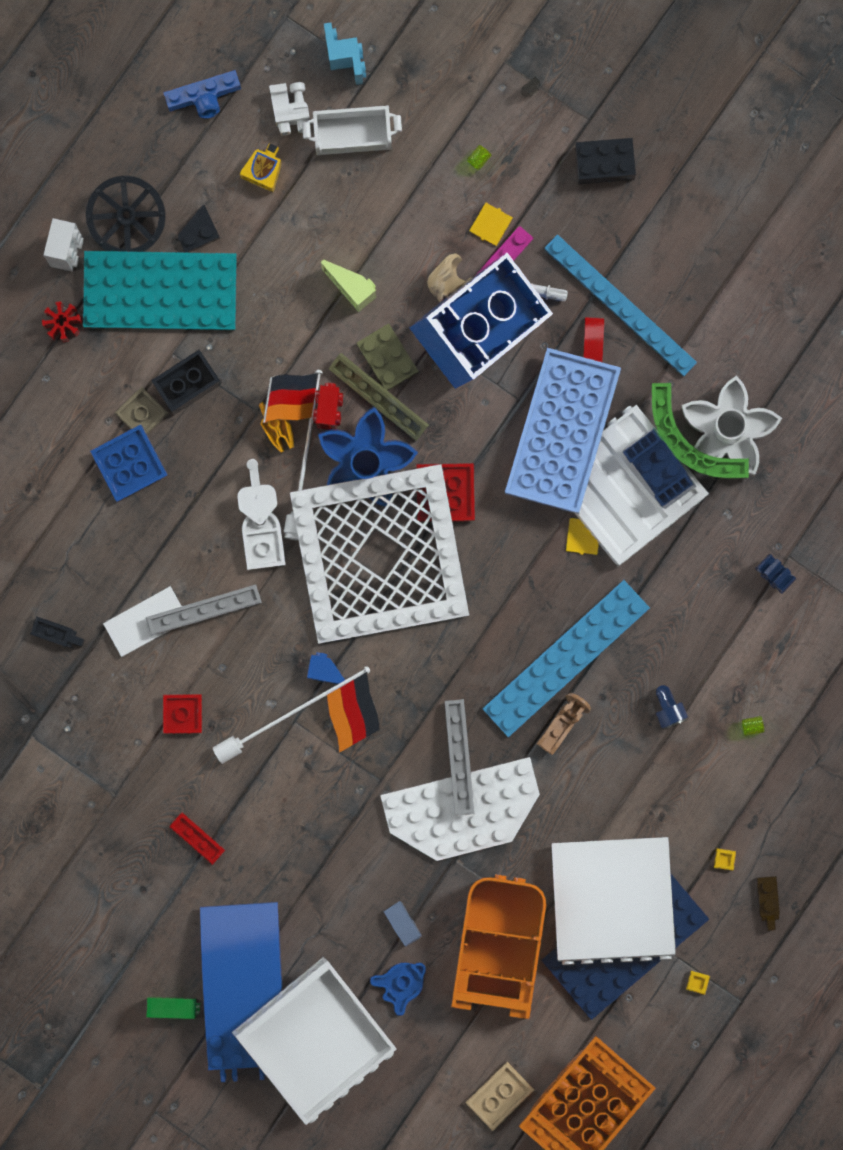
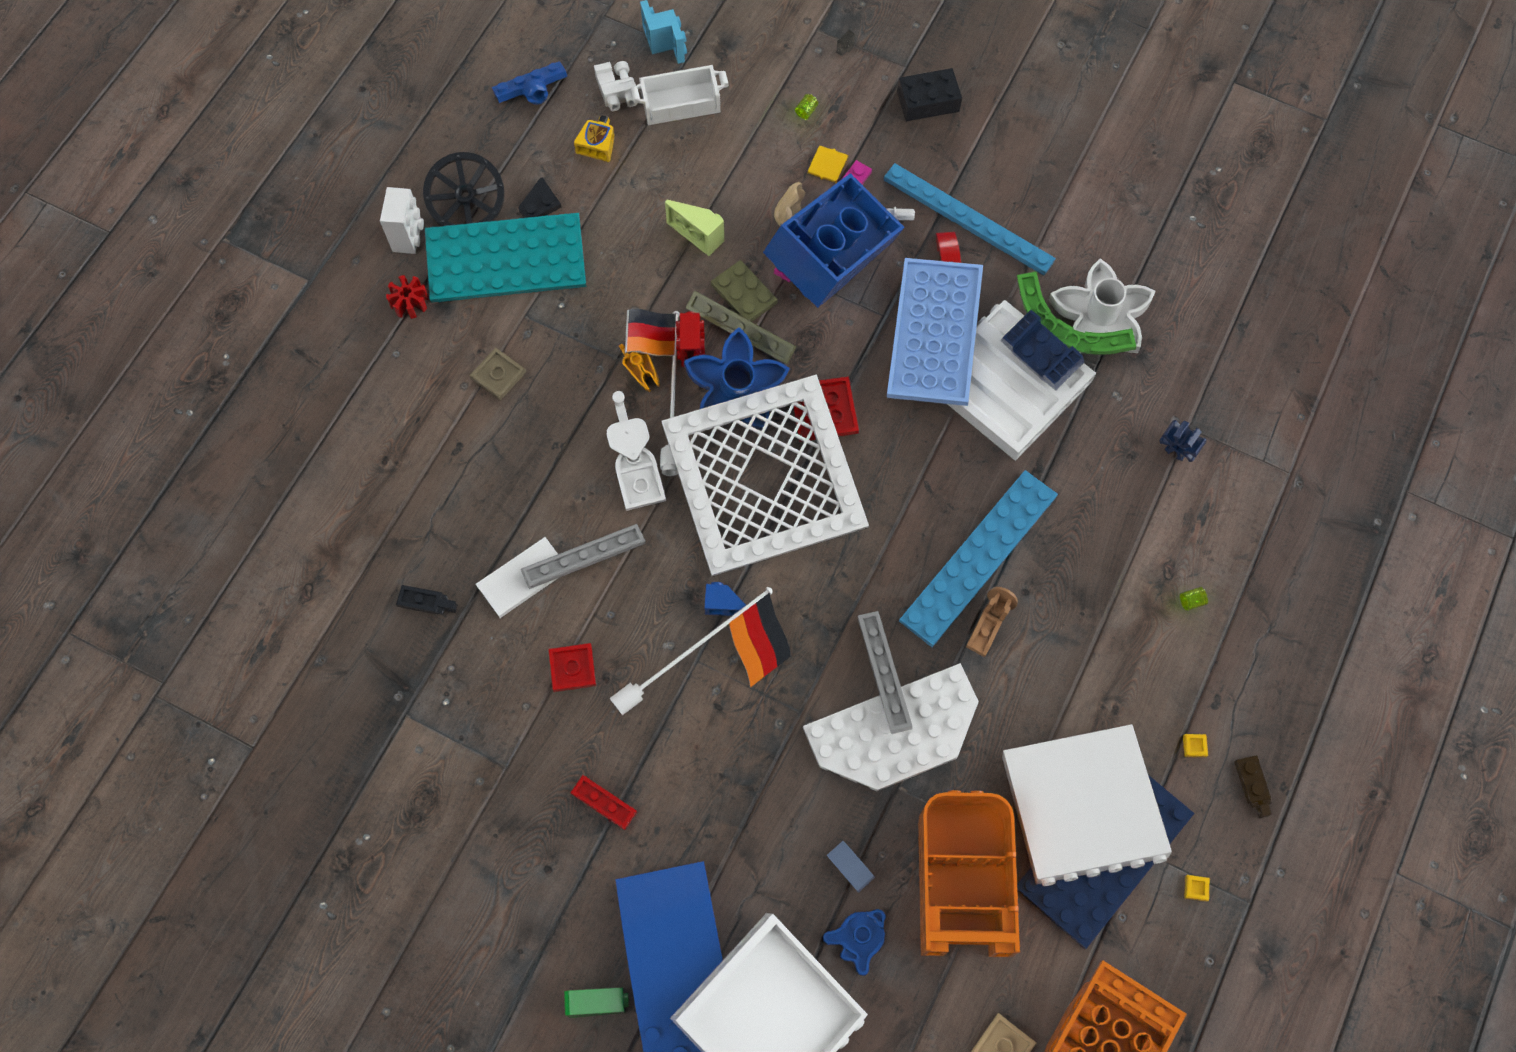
camera: 10 degrees left, 15 degrees down
blue plate [90,424,168,502] -> none
black brick [151,349,221,415] -> none
yellow piece [566,518,599,555] -> none
dark blue piece [655,685,688,730] -> none

